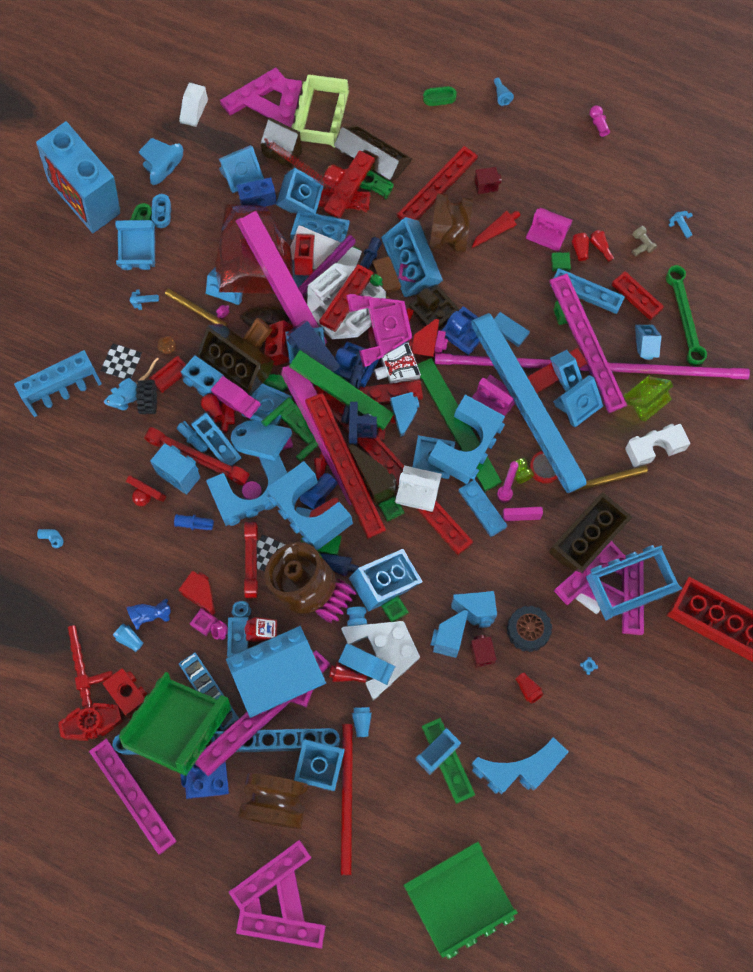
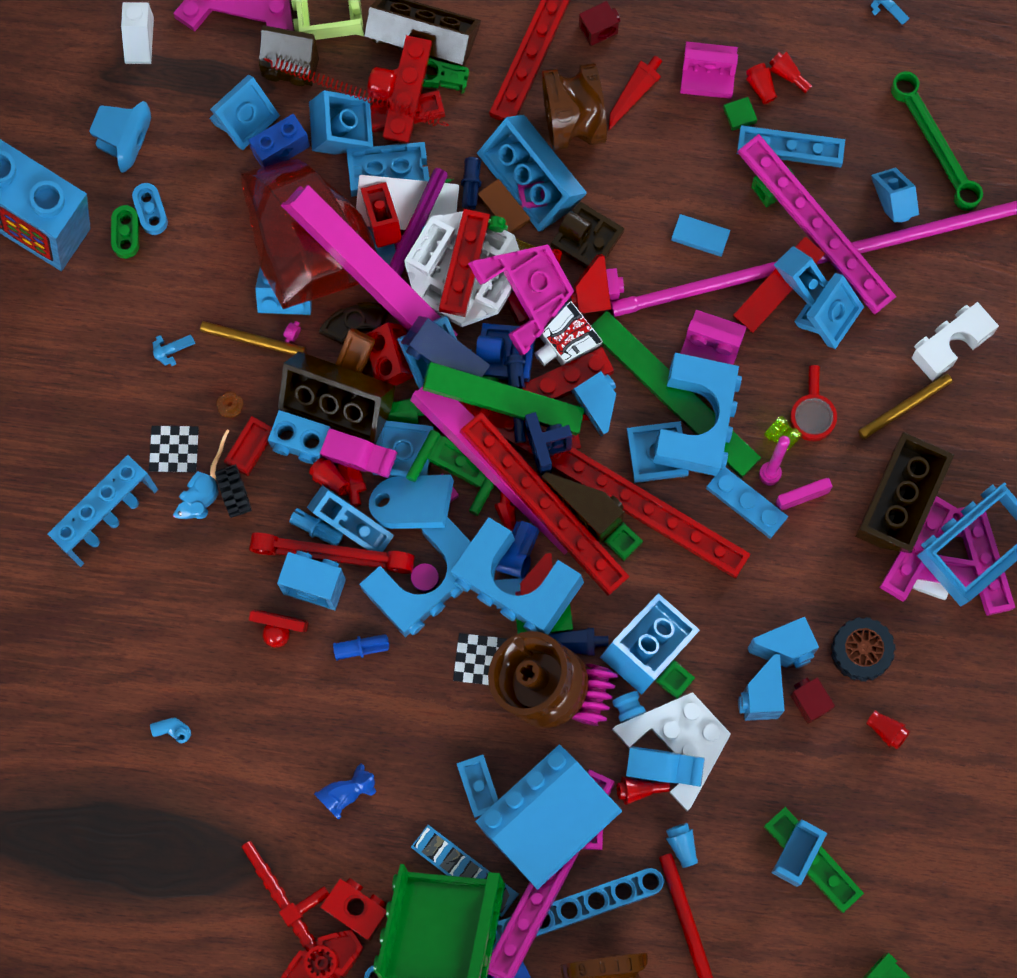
camera: 15 degrees left, 5 degrees up
dark azure cone [113,623,144,652] -> none
dark azure panel [116,220,155,270] -> none
red slope [179,571,215,616] -> none
dark pink tile [190,608,218,636] -> none
dark pink plate [210,620,228,640] -> none
dark azure plate [231,601,251,617] -> none
red piece [244,522,258,598] -> none
red brick [245,617,277,643] -> none
dark azure slope [294,739,345,791] -> none
white bracket [395,465,442,512] -> none
blue plate [441,306,480,356] -> none
dark azure beam [471,313,586,493] -> none
dark azure arch [471,737,569,794] -> none
dark azure piece [580,657,598,675] -> none
red plate [611,271,664,321] -> none
clear neon green bracket [623,376,673,421] -> none
dark tan piece [632,226,657,257] -> none

